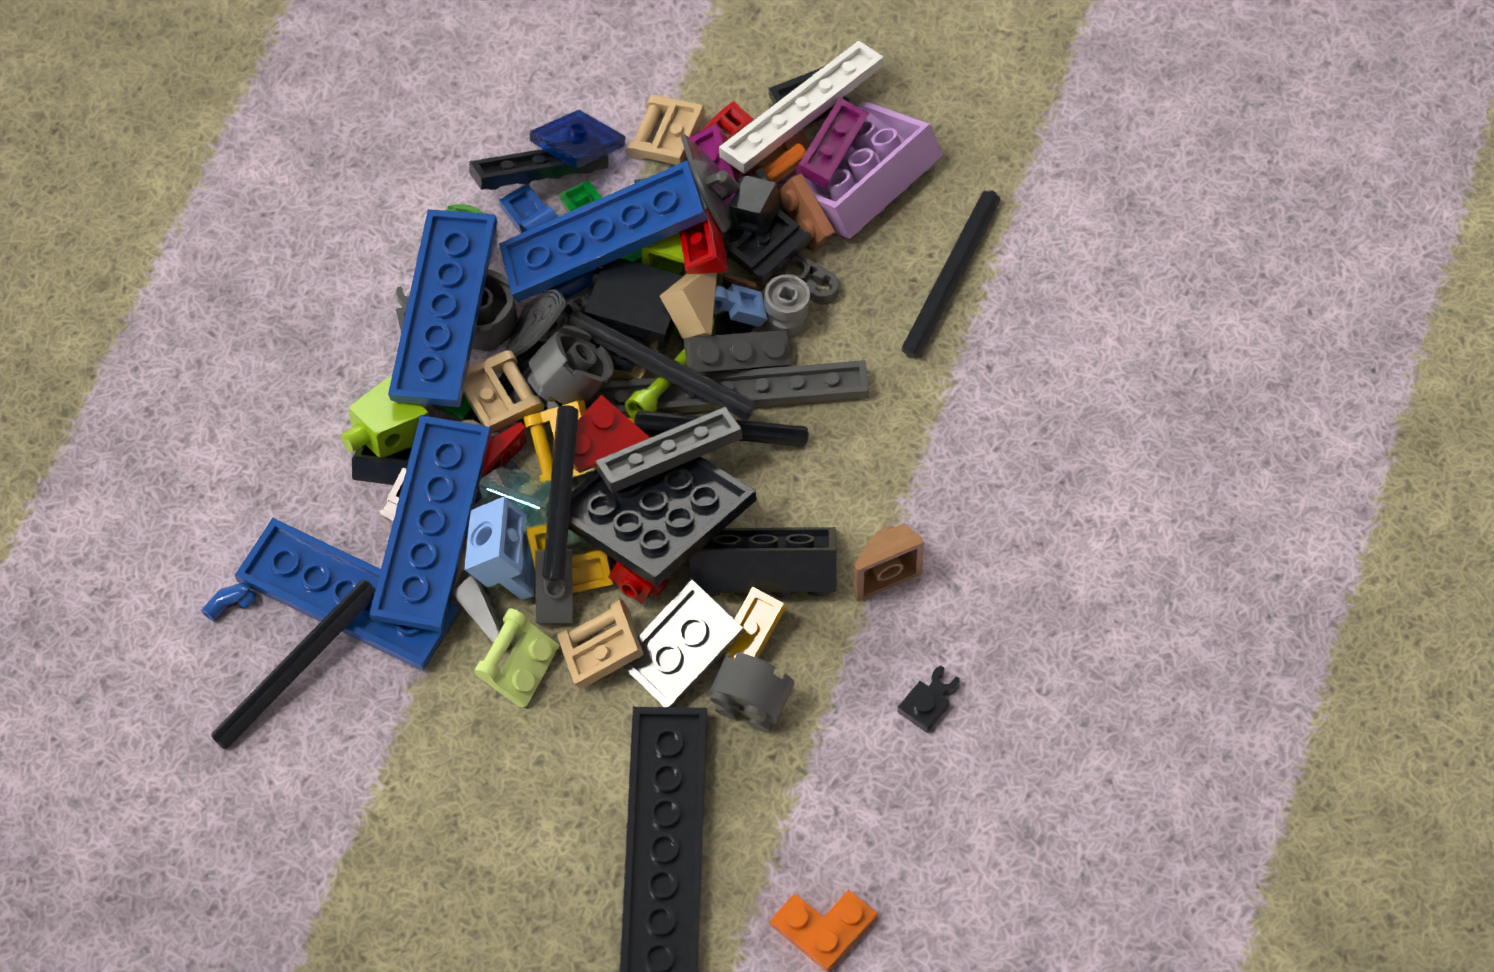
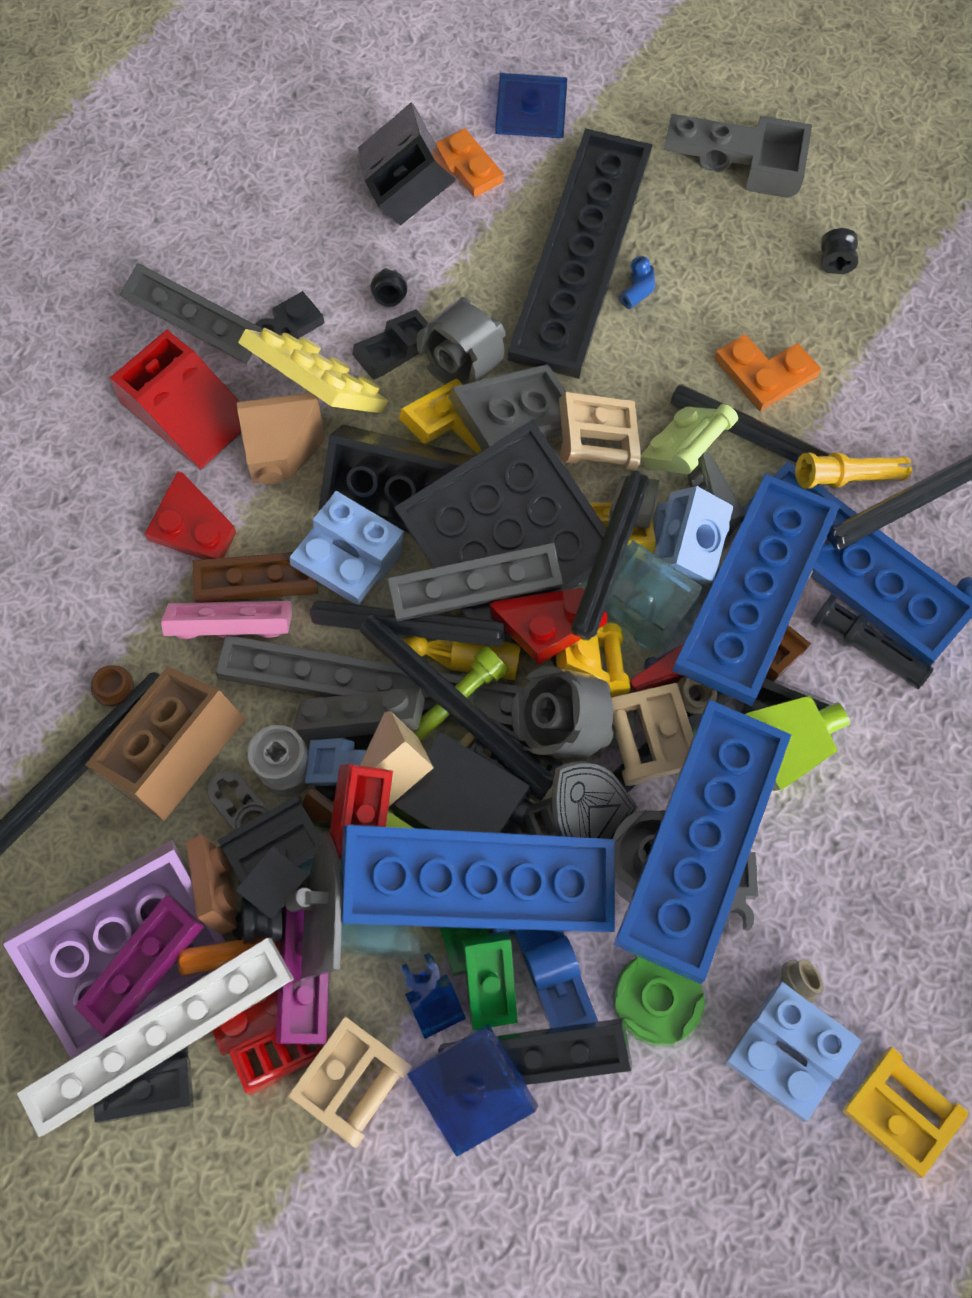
camera: 170 degrees left, 5 degrees up
none -> medium nougat slope [85,666,246,821]
none -> reddish brown plate [91,665,134,707]
none -> red slope [109,329,242,470]
none -> dark grey plate [119,262,262,364]
none -> red wing [144,471,236,560]
none -> bright pink plate [161,601,292,639]
none -> reddish brown plate [193,552,318,603]
none -> light yellow plate [238,328,389,413]
none -> light blue brick [289,491,404,605]
none -> black slope [352,309,428,380]
none -> black slope [358,102,456,225]
none -> black plate [371,268,408,307]
none -> clear blue plate [401,953,466,1039]
none -> blue arm [619,256,655,309]
none -> black axle [671,384,831,463]
none -> orange plate [714,334,821,411]
none -> light blue brick [725,982,862,1122]
none -> dark tan plate [781,959,823,1003]
none -> yellow pin [795,452,912,489]
none -> black pin [810,594,934,690]
none -> black wheel [821,228,859,274]
none -> yellow plate [841,1046,969,1178]

